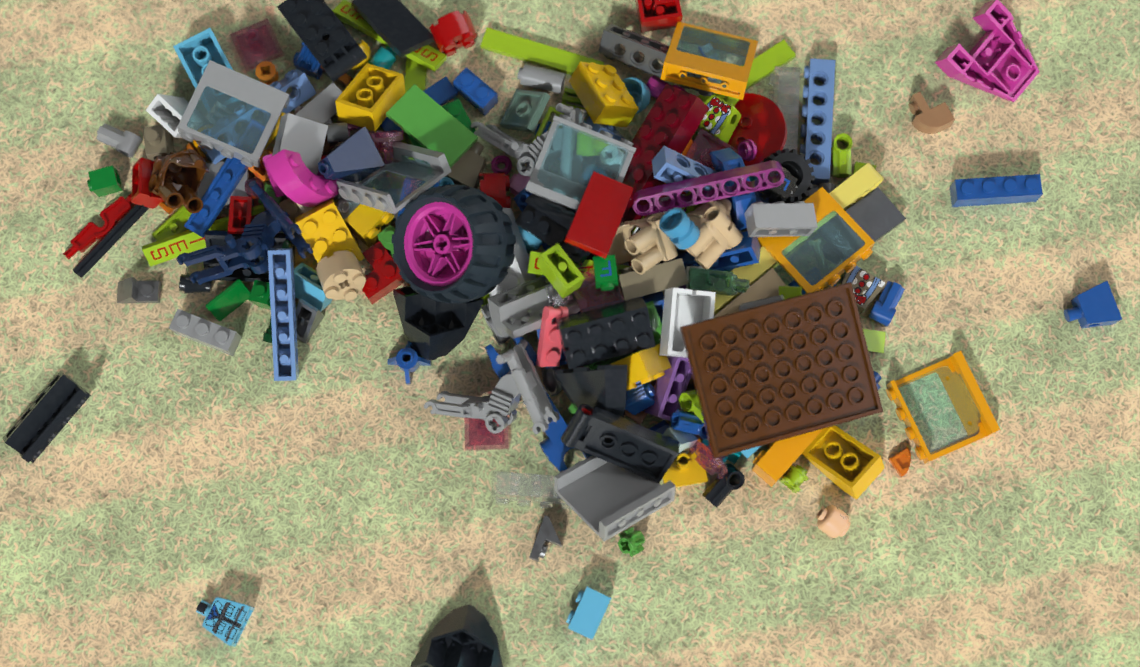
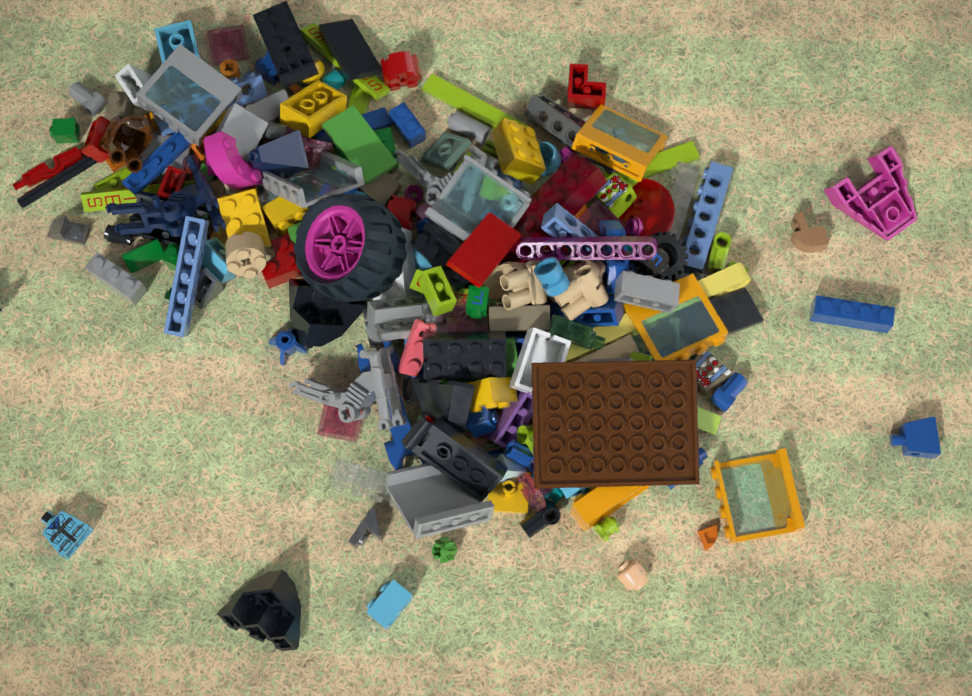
camera: 10 degrees right, 5 degrees down
yellow slope [802,425,885,500] -> none

